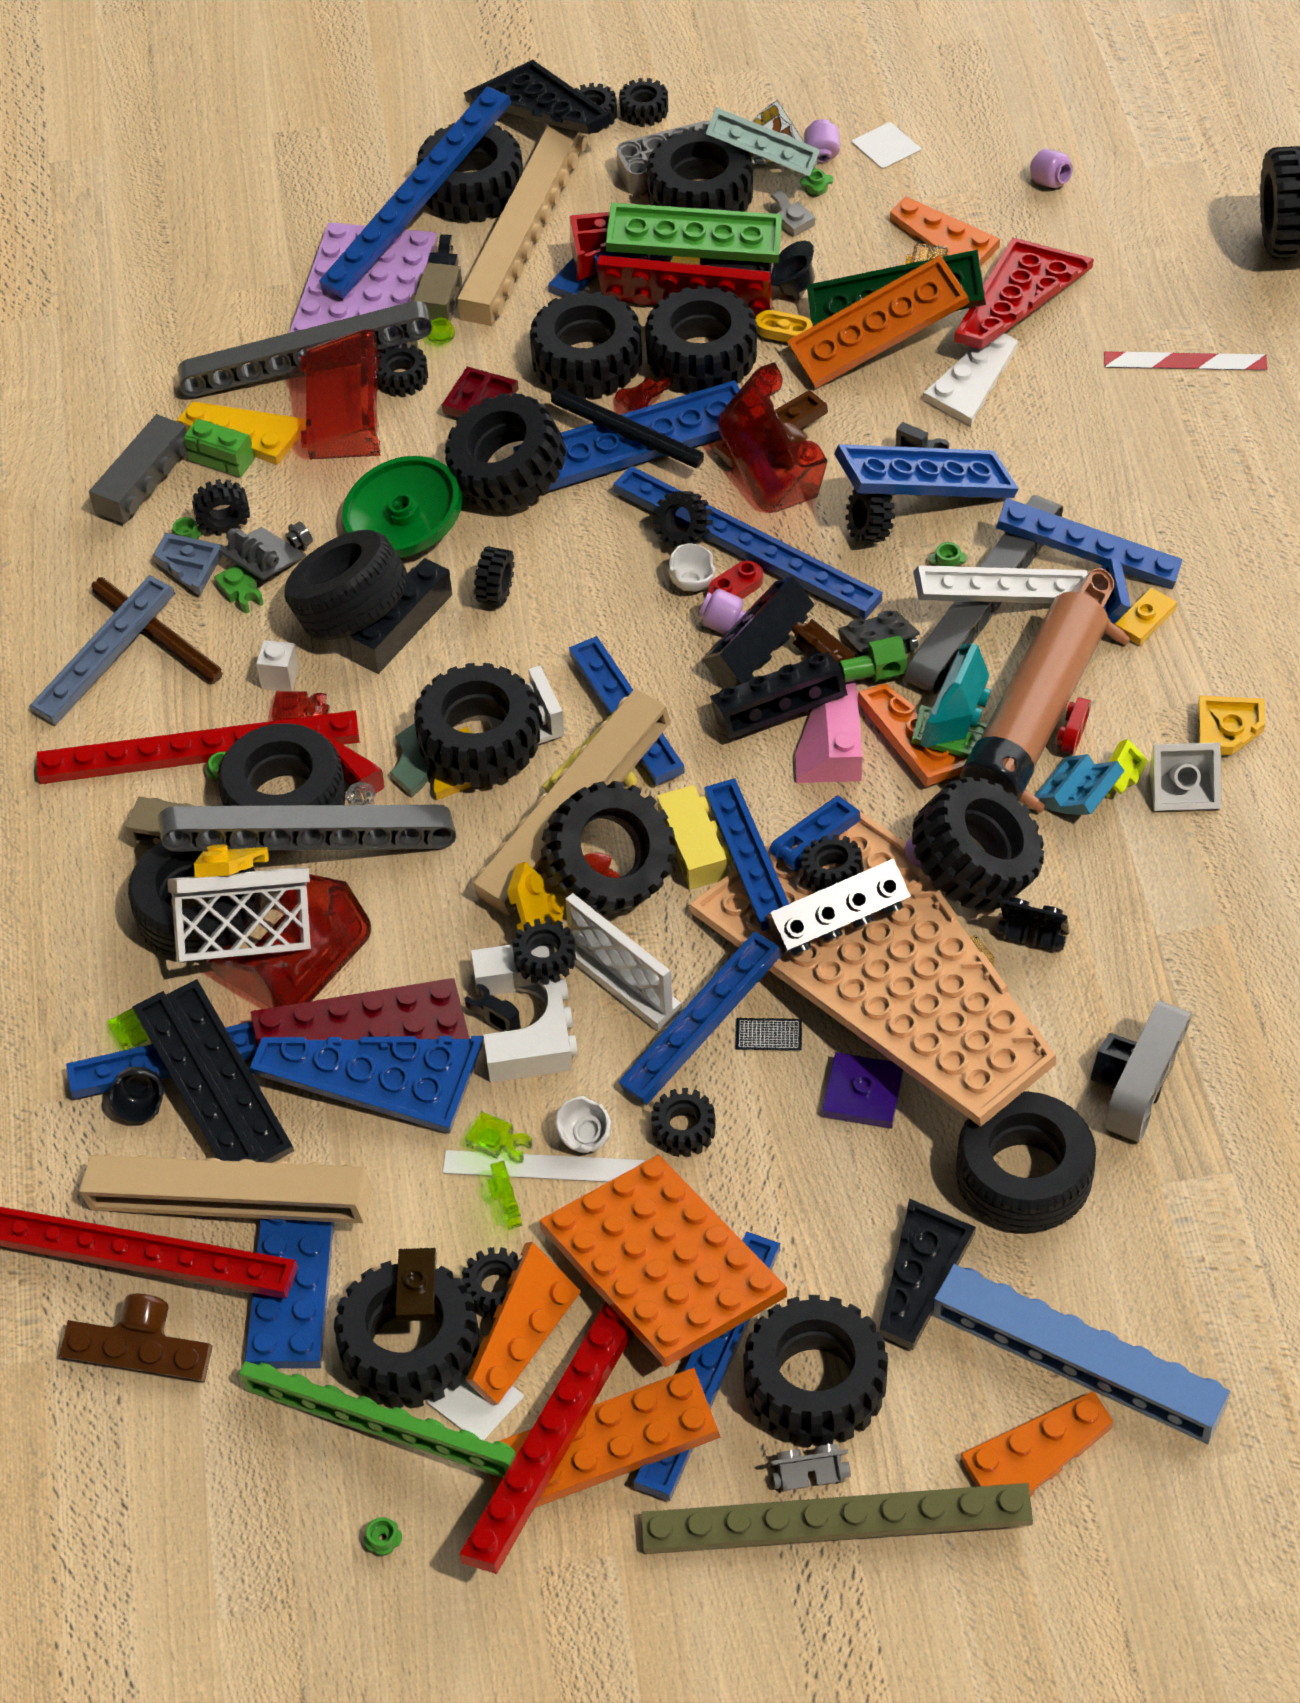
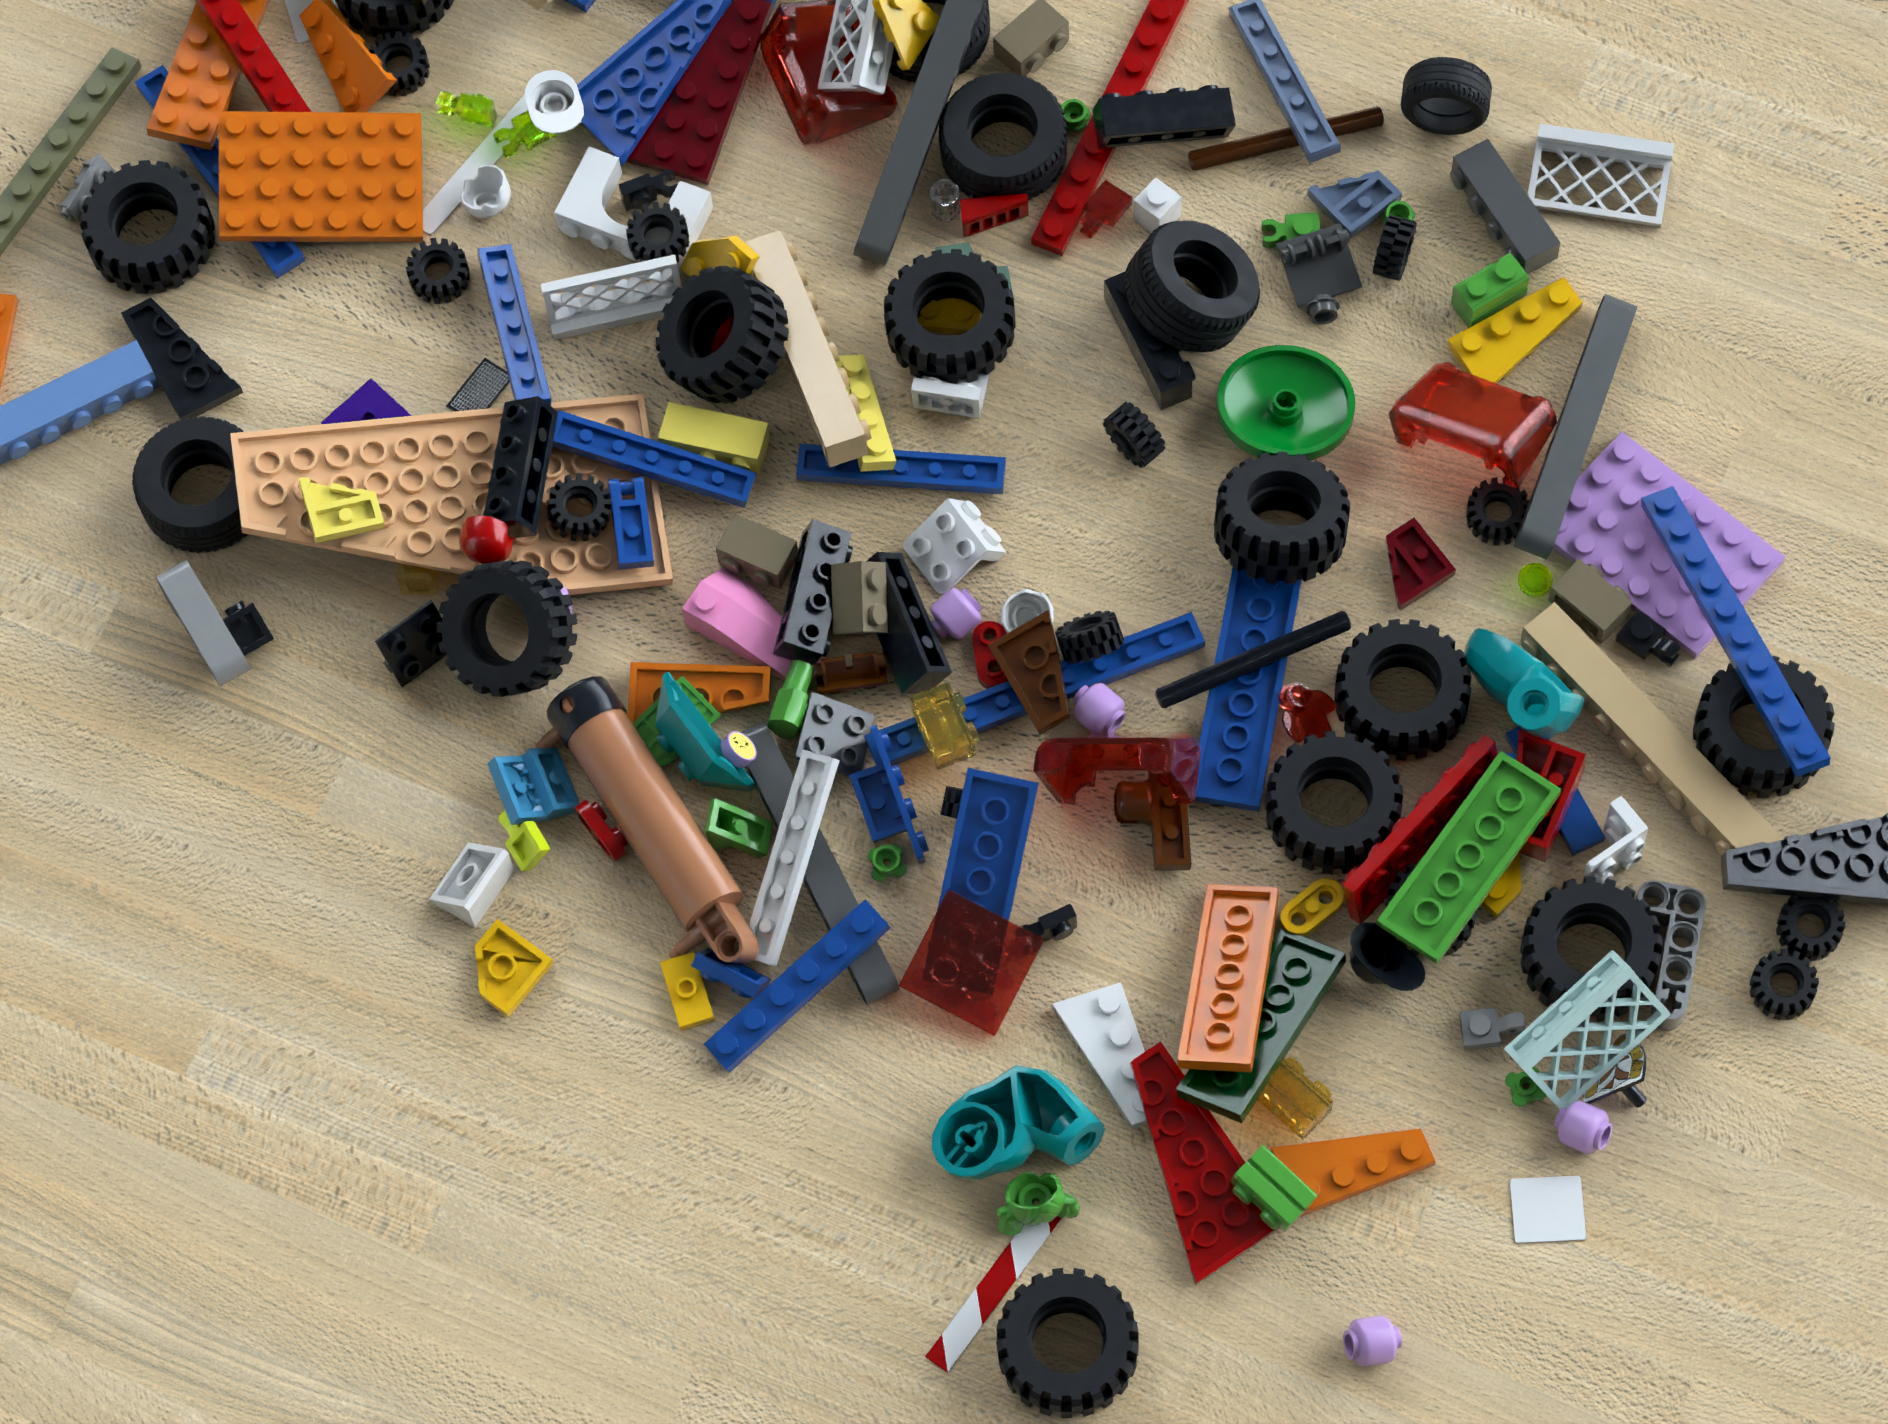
camera: 125 degrees right, 15 degrees up
none -> light yellow wing [299,477,384,543]
none -> red hair [459,515,513,565]
none -> white piece [525,70,584,134]
none -> bright green slope [705,798,773,858]
none -> dark tan brick [716,514,798,589]
none -> tile [721,731,757,767]
none -> dark tan brick [831,561,888,636]
none -> blue bracket [849,725,929,864]
none -> clear red plate [899,889,1045,1036]
none -> white bracket [903,498,1007,594]
none -> clear yellow brick [910,683,980,770]
none -> teal piece [932,1065,1105,1180]
none -> reddish brown wing [988,610,1071,735]
none -> bright green hair [996,1172,1080,1236]
none -> black tyre [996,1268,1139,1418]
none -> lavender head [1073,683,1126,736]
none -> black brick [1092,85,1236,148]
none -> bright green brick [1231,1145,1318,1232]
none -> black tyre [1401,57,1492,135]
none -> teal piece [1464,628,1585,739]
none -> white fence [1528,124,1674,227]
none -> white bracket [1582,796,1648,884]

